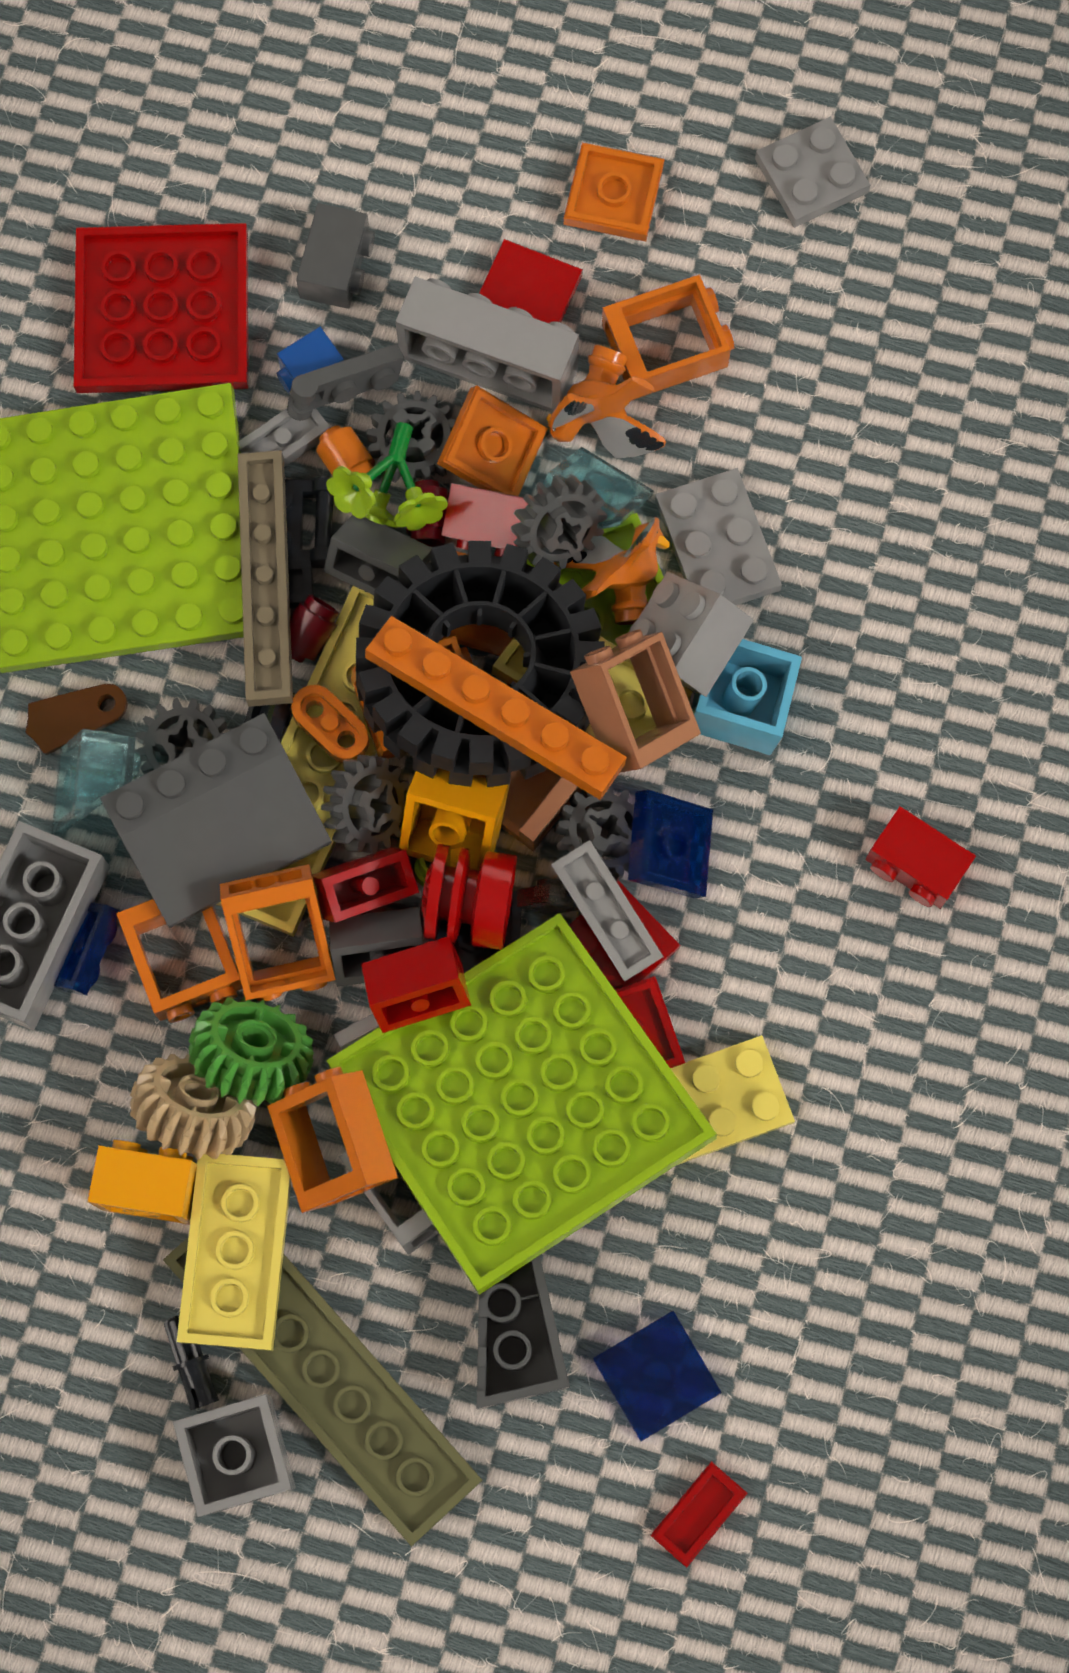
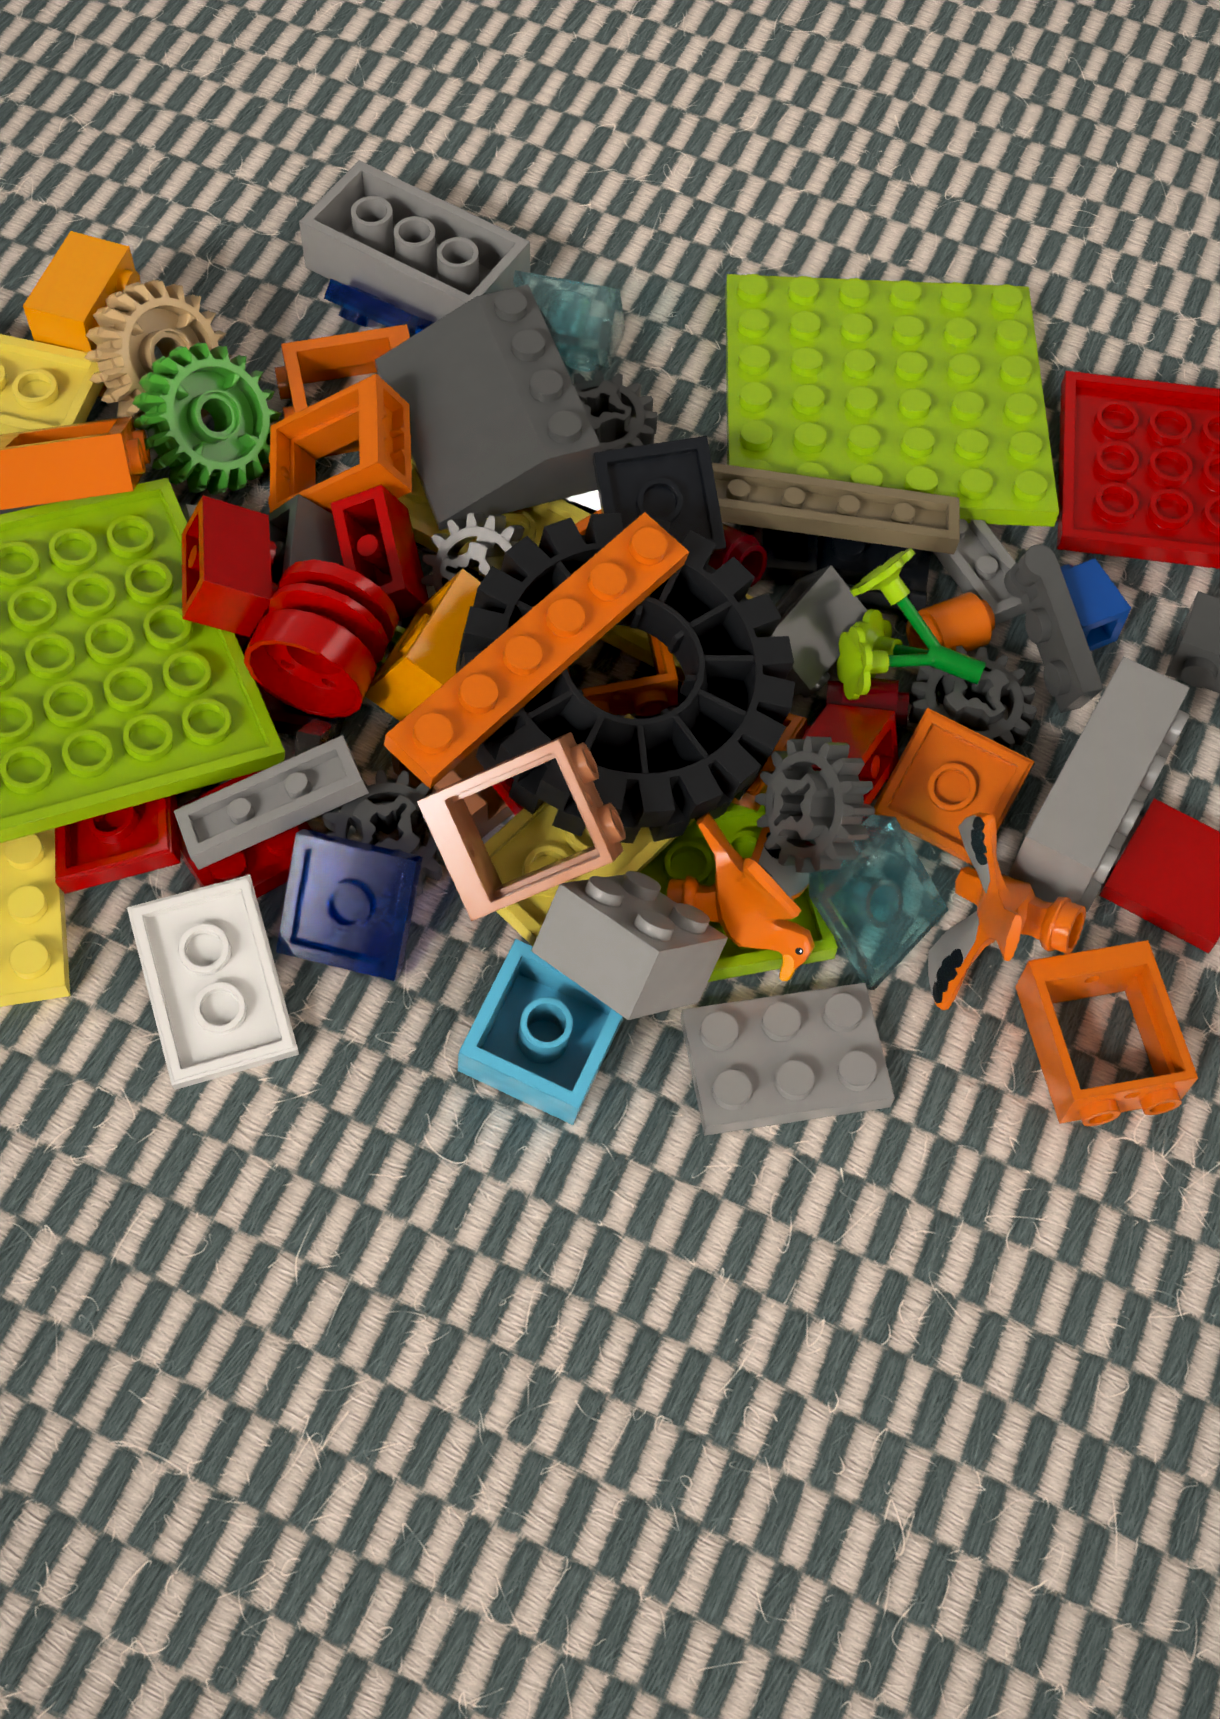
camera: 95 degrees right, 15 degrees down
reddish brown piece [25,684,128,755] -> none
red brick [865,806,976,909] -> none
none -> white tile [127,875,299,1090]
none -> black plate [593,436,727,555]

